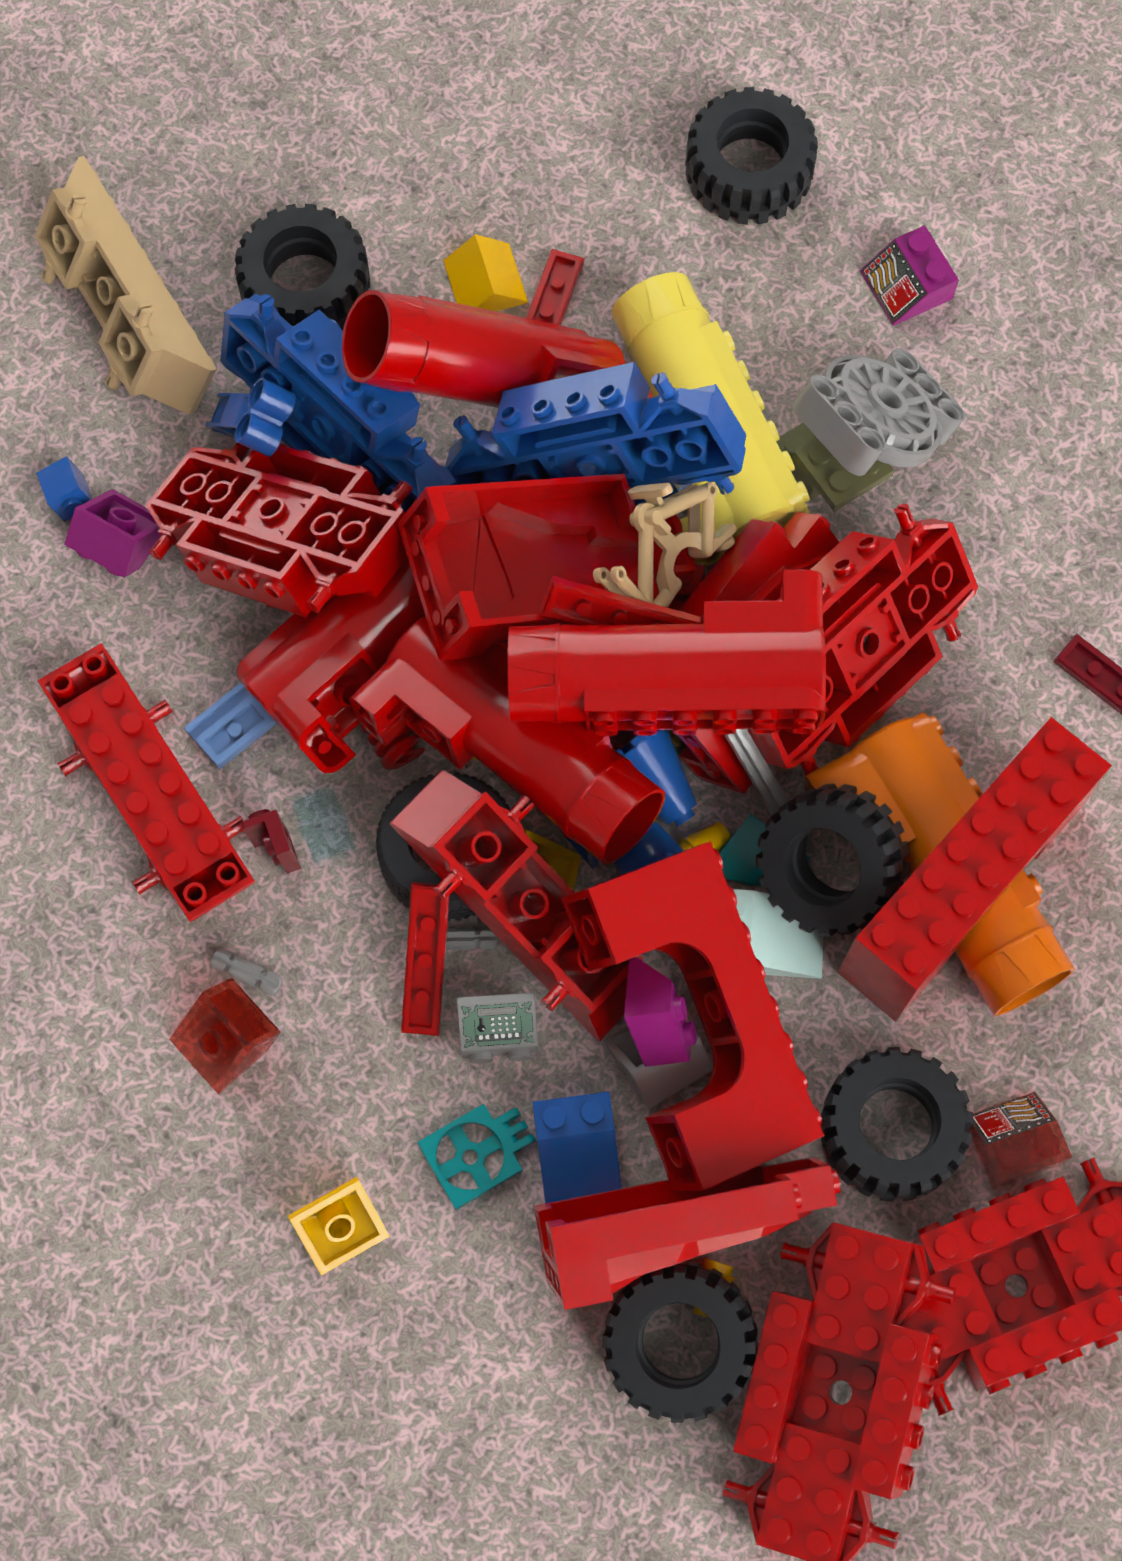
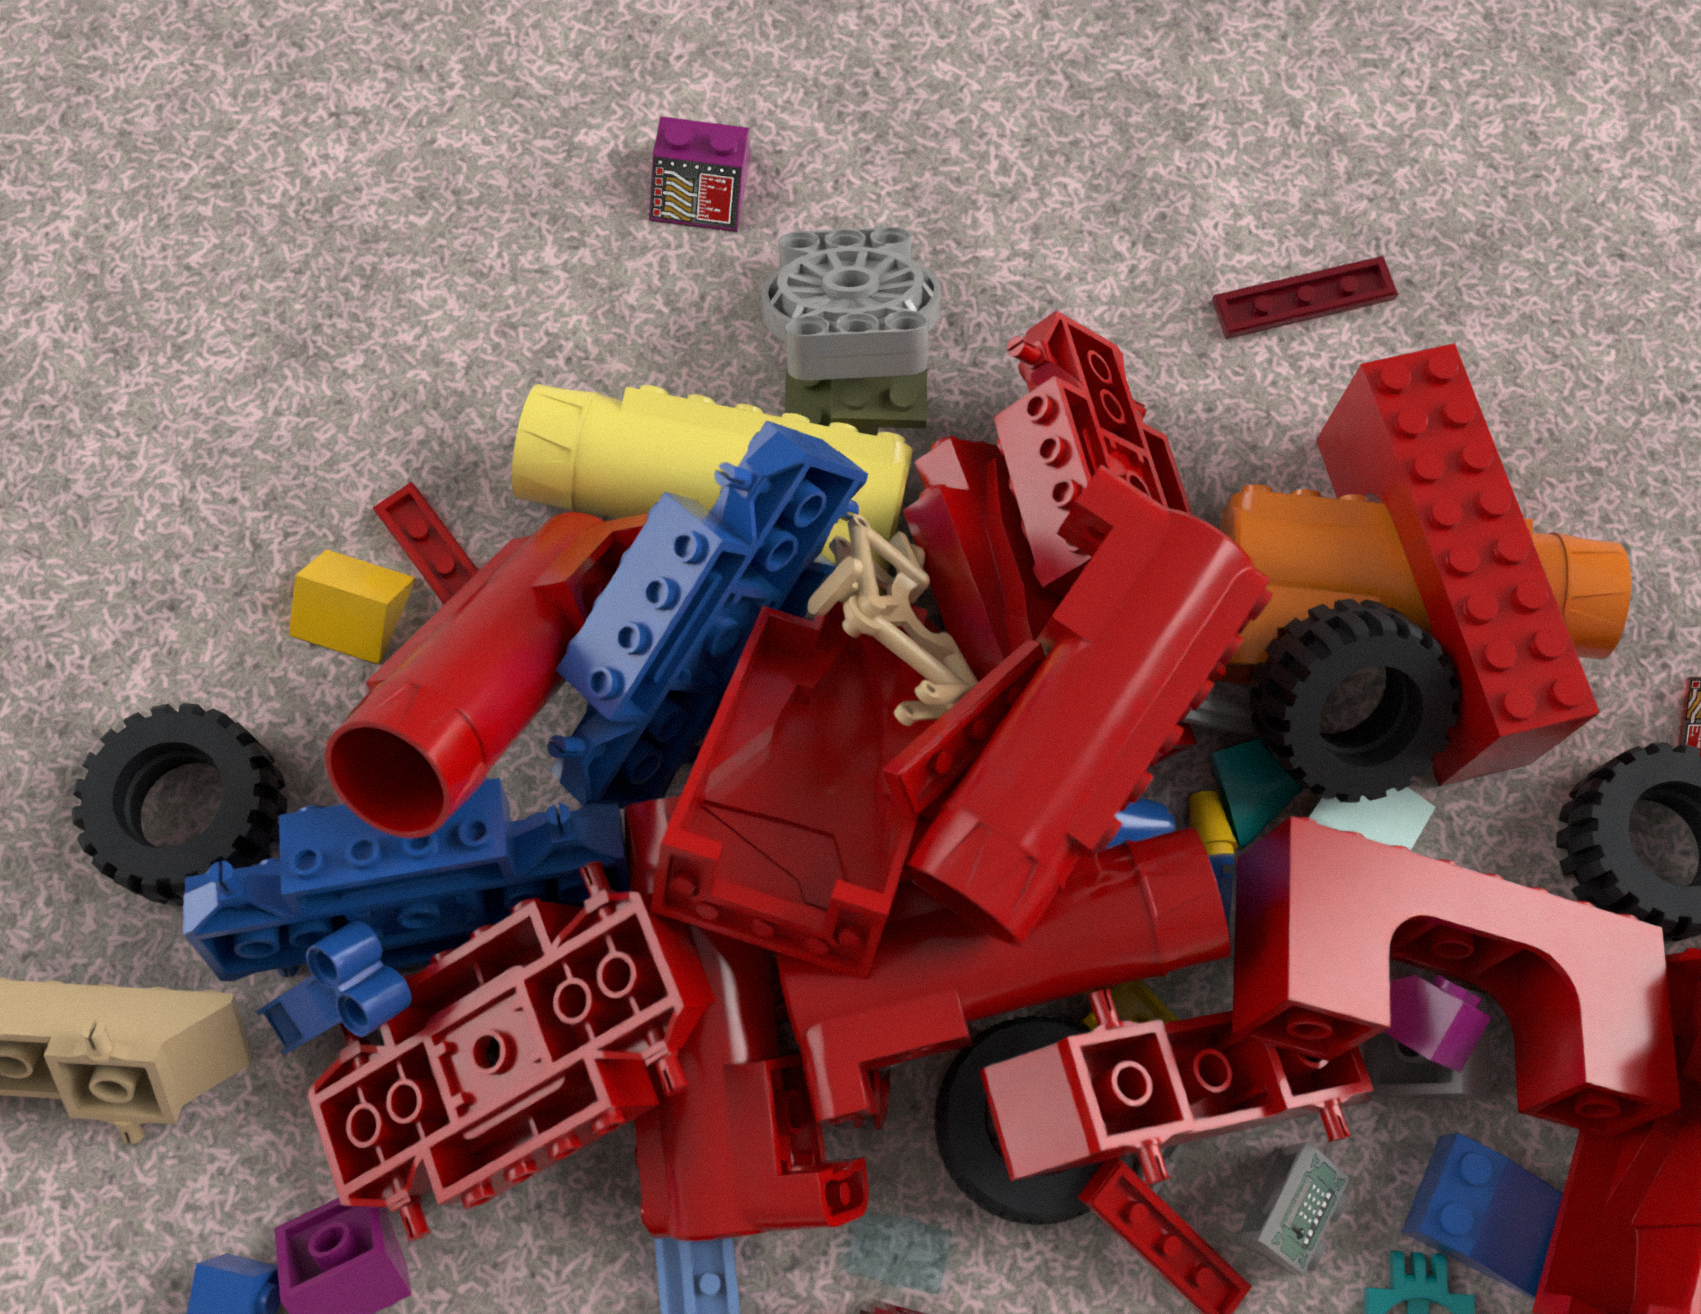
camera: 60 degrees left, 0 degrees up
black tyre [685,87,818,225] -> none

